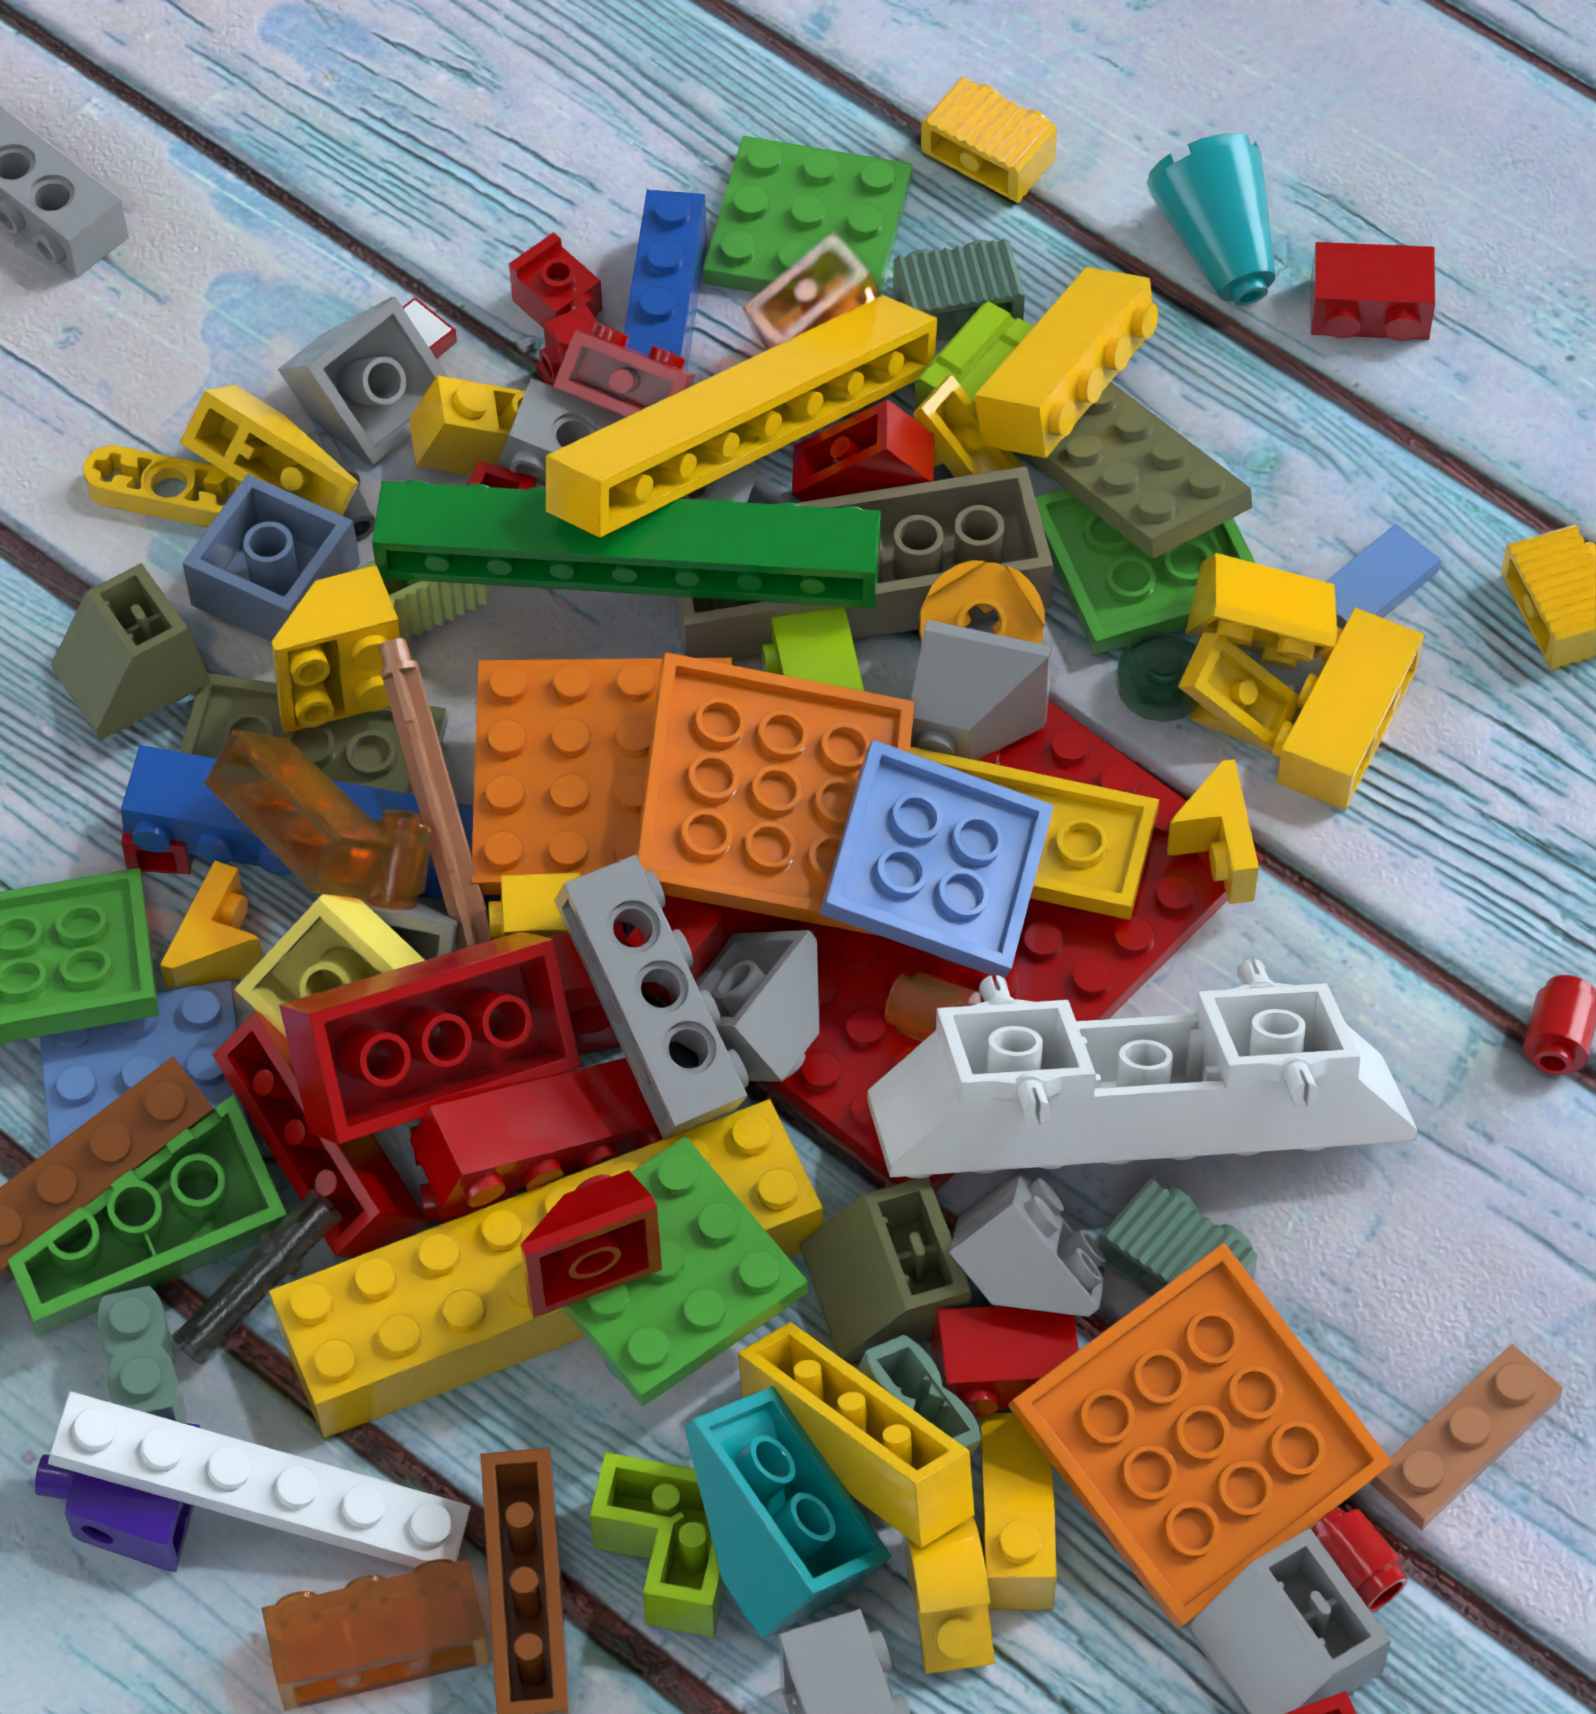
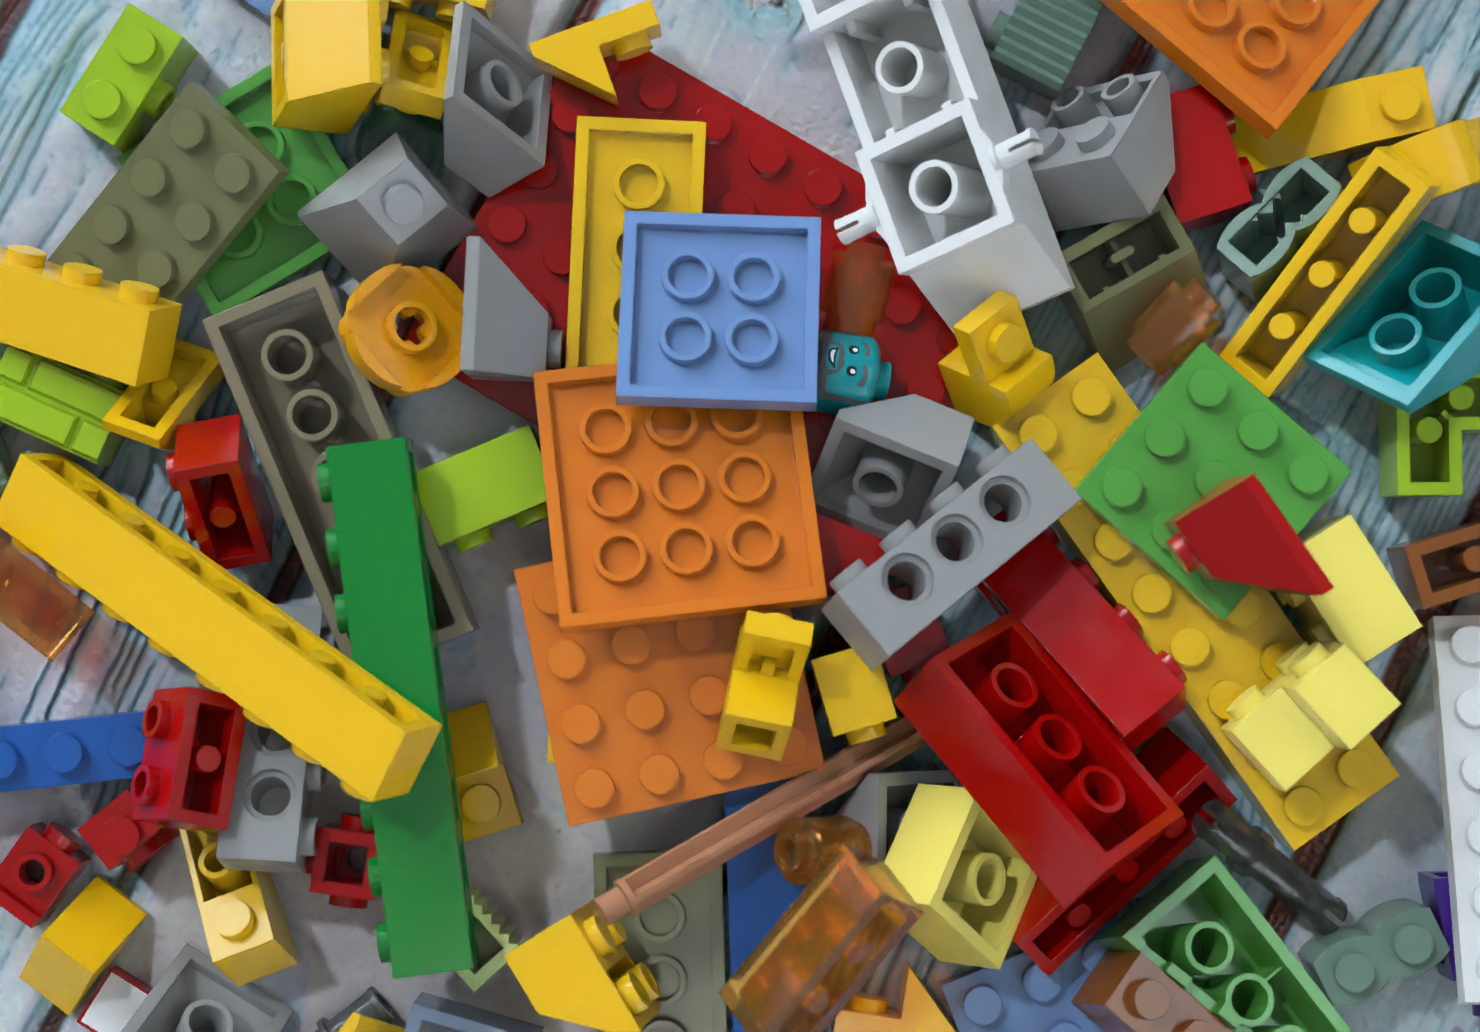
camera: 105 degrees left, 30 degrees up
none -> yellow slope [19,874,149,1016]
none -> lime brick [59,3,198,153]
none -> light grey slope [297,132,478,283]
none -> light grey slope [444,0,553,198]
none -> yellow slope [448,701,524,842]
none -> yellow brick [716,610,814,761]
none -> teal head [813,328,891,416]
none -> yellow brick [938,289,1055,427]
none -> clear orange brick [1126,278,1222,376]
none -> light yellow brick [1220,640,1401,791]
none -> light yellow brick [1268,514,1422,663]

